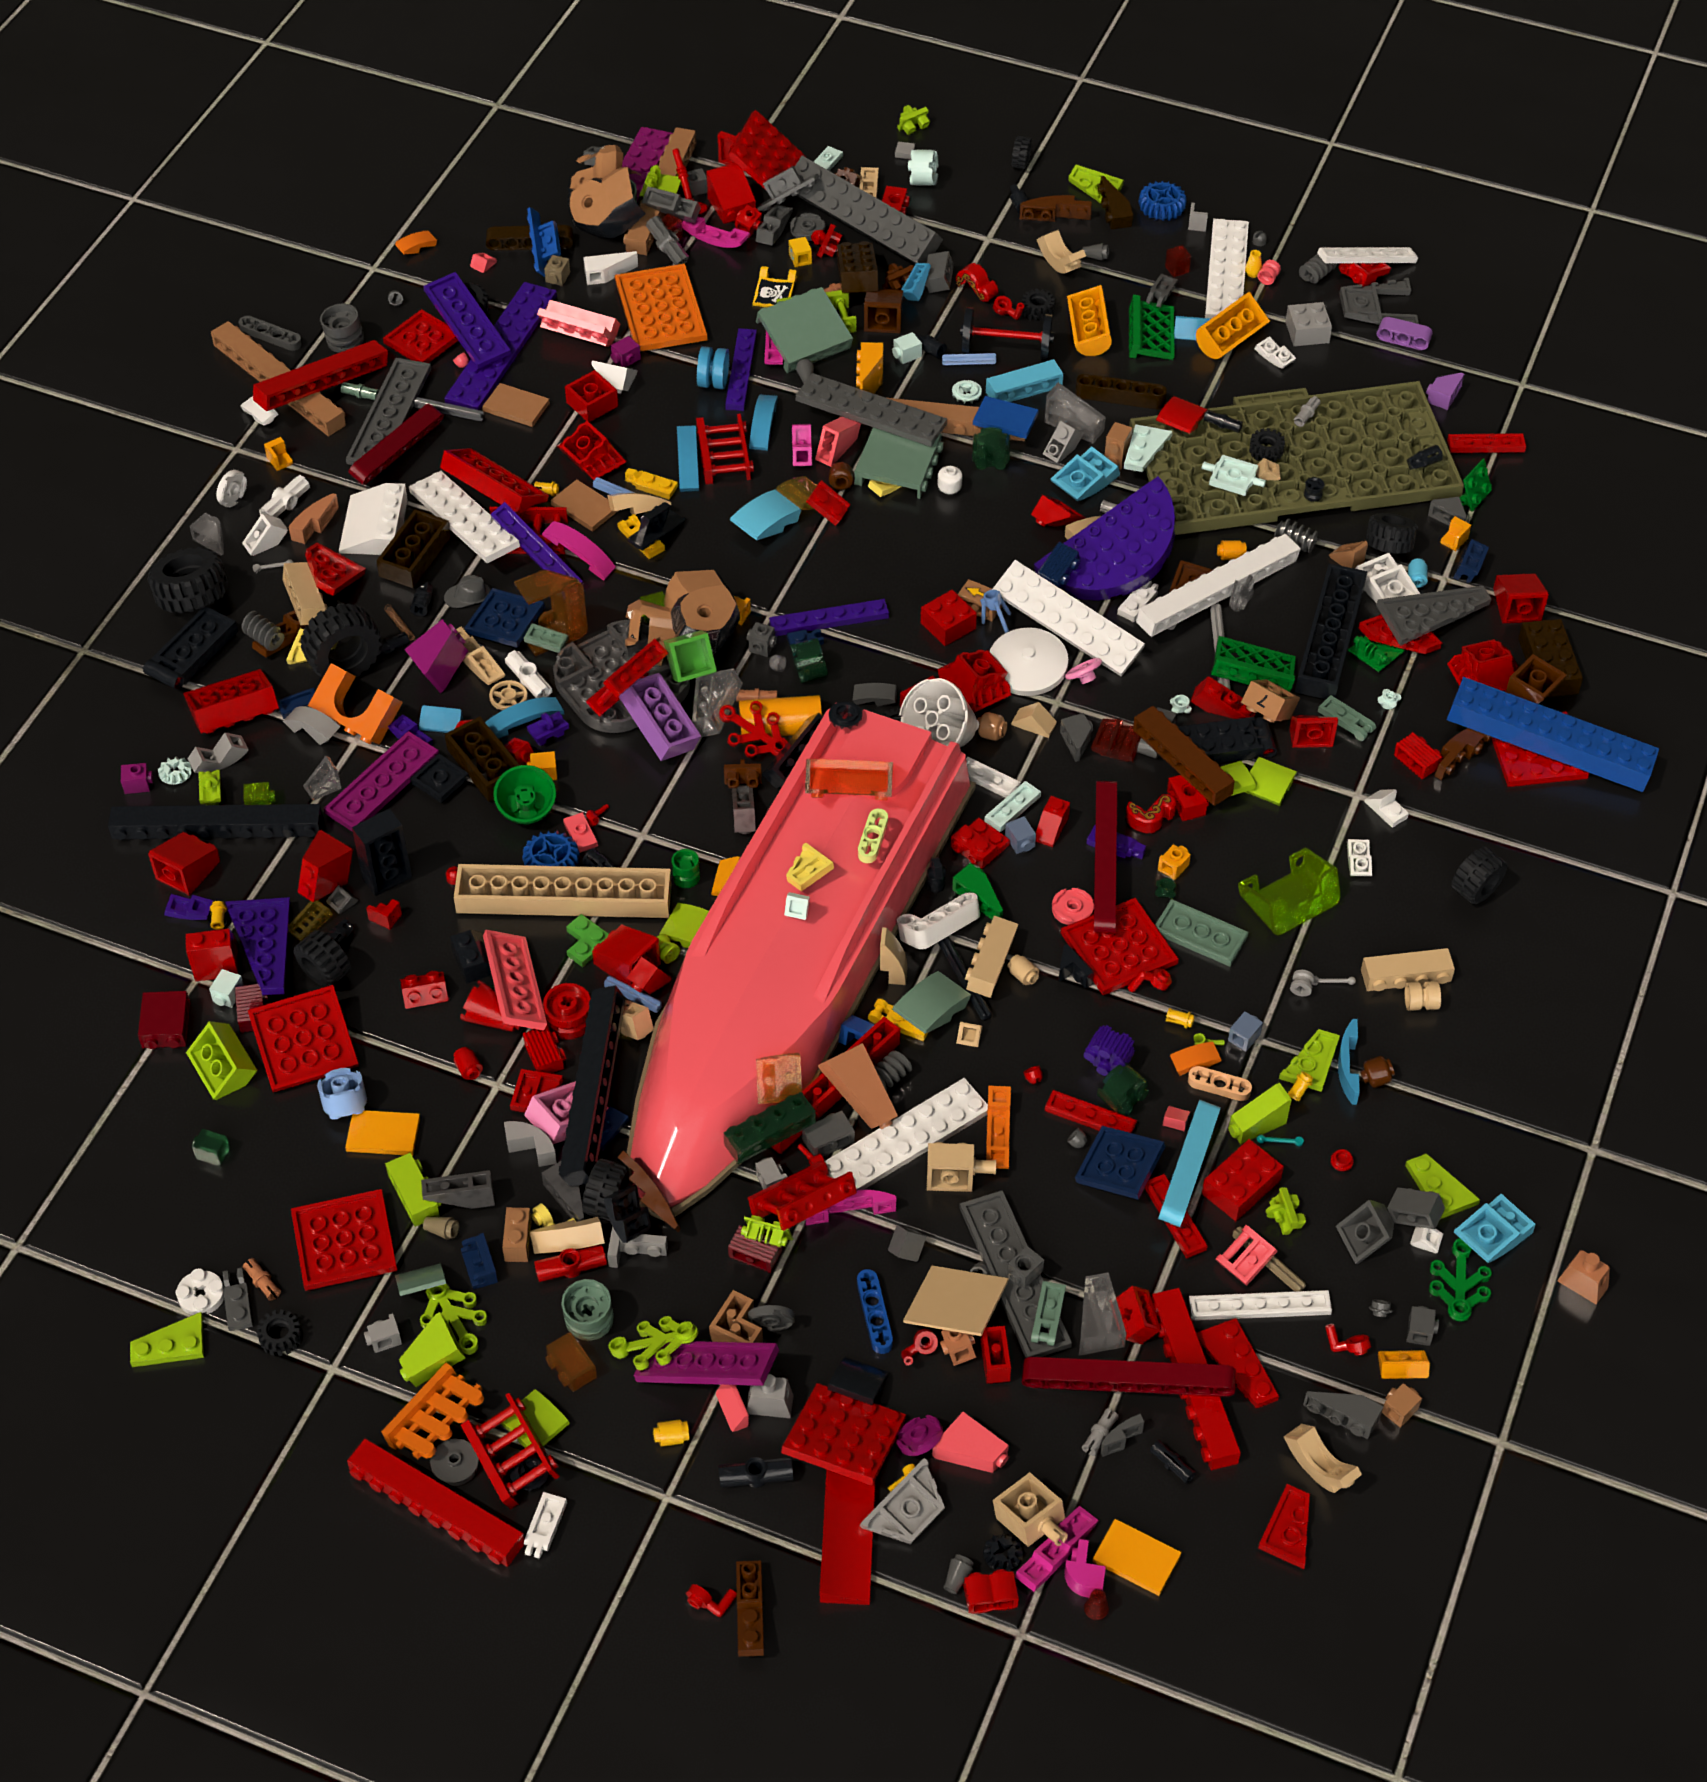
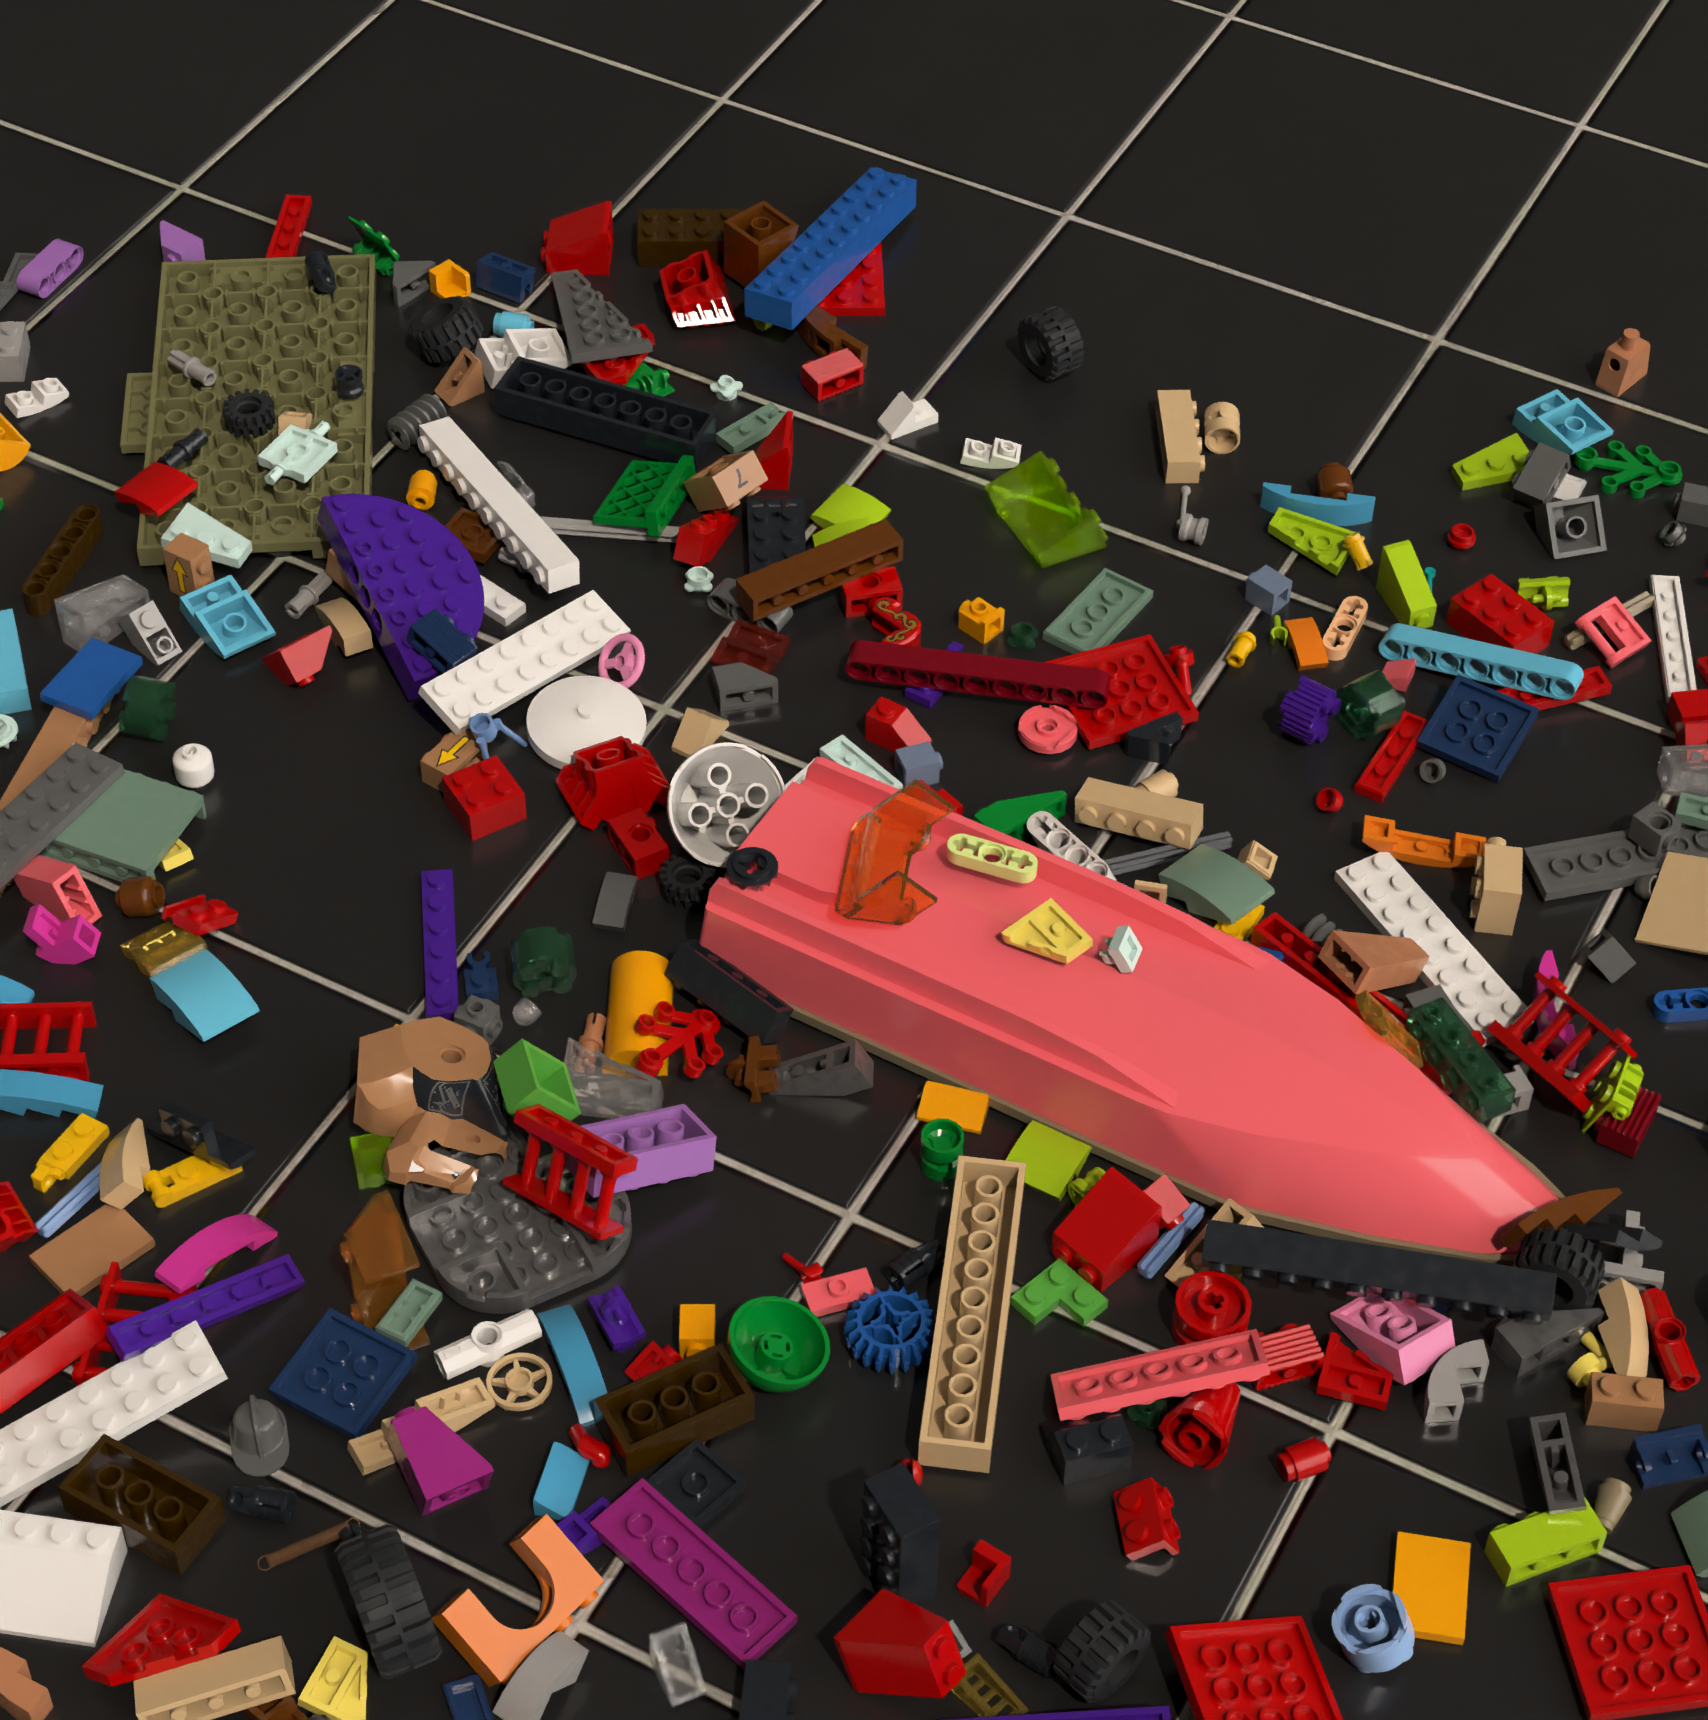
camera: 85 degrees left, 5 degrees down
yellow pin [534,481,559,497] -> none

